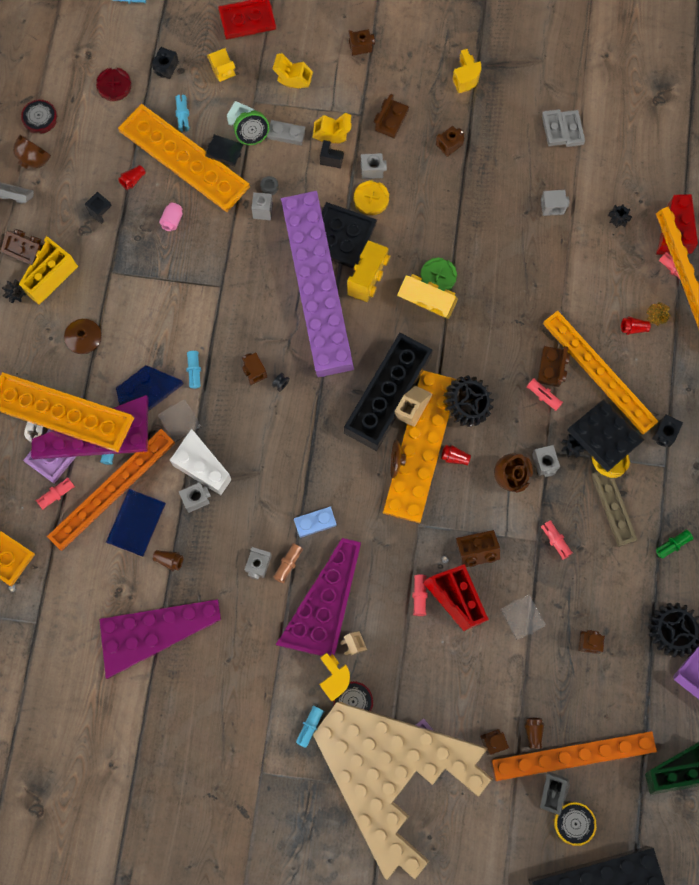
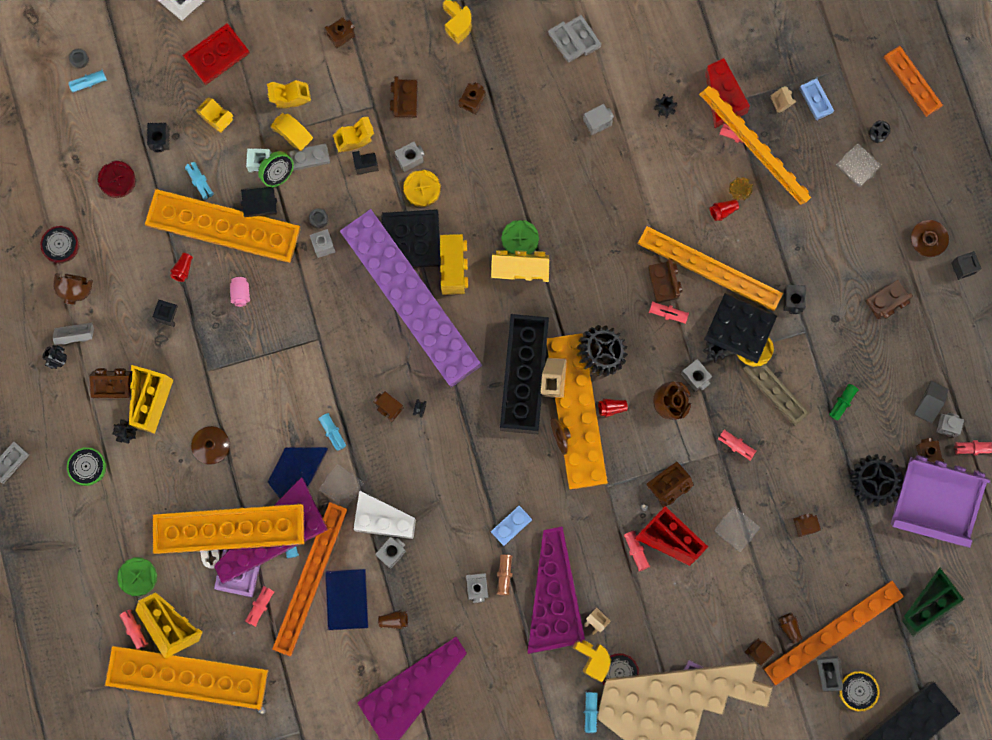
camera: 20 degrees left, 5 degrees up
none -> yellow brick [270,113,313,151]

